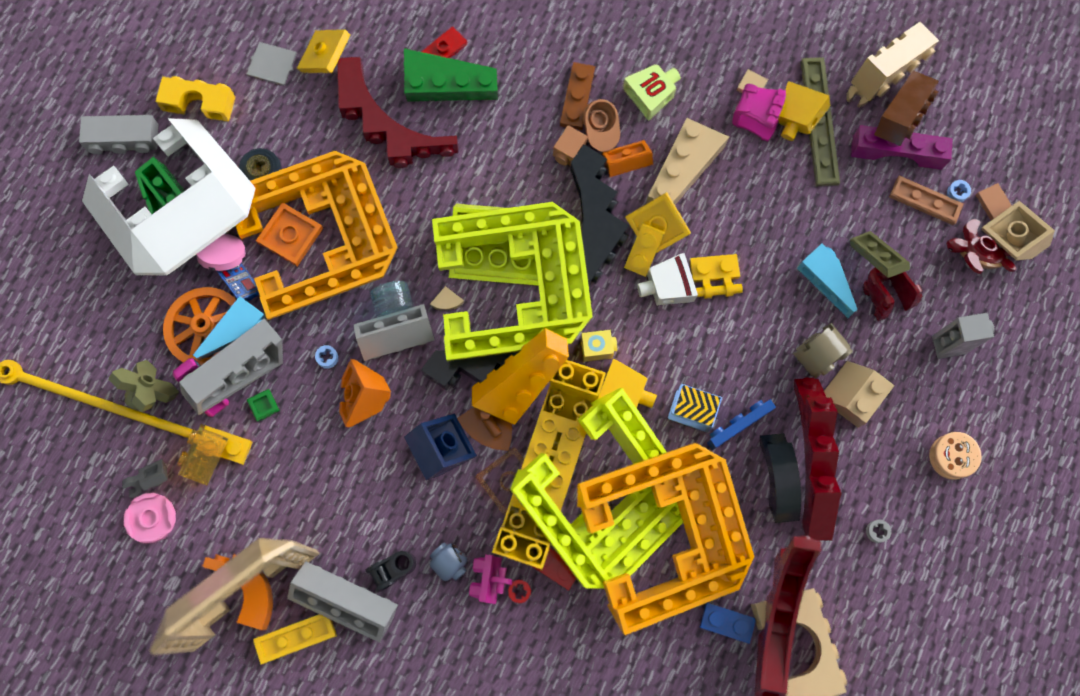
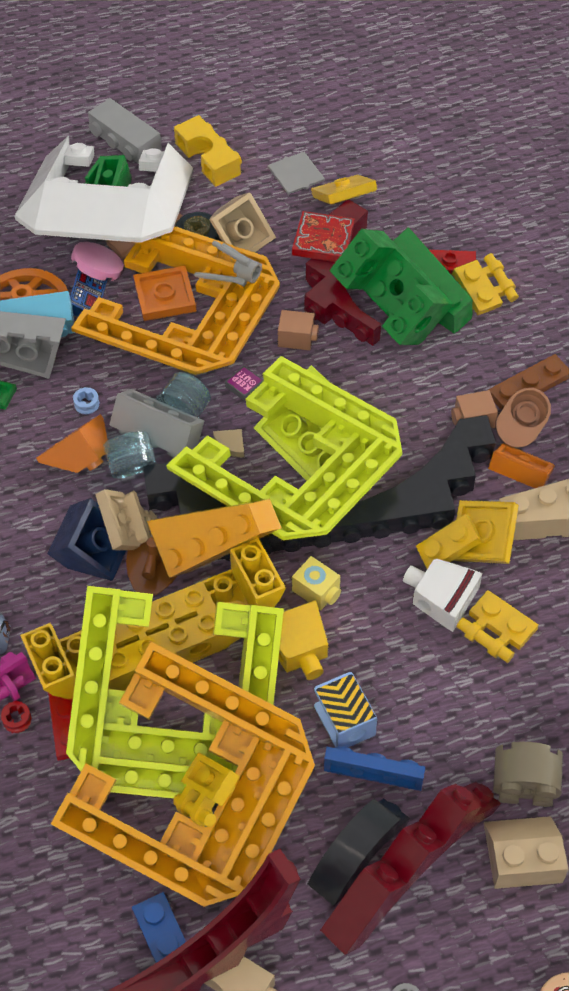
camera: 50 degrees right, 20 degrees down
none -> tan slope [95,489,157,550]
none -> clear light blue piece [103,431,157,478]
none -> yellow plate [173,752,240,827]
none -> light grey plant [194,241,262,286]
none -> tan slope [209,192,276,252]
none -> tile [225,366,264,402]
none -> nougat brick [278,310,319,350]
none -> red tile [292,211,355,262]
none -> green plate [329,228,454,345]
none -> yellow plate [452,253,519,315]

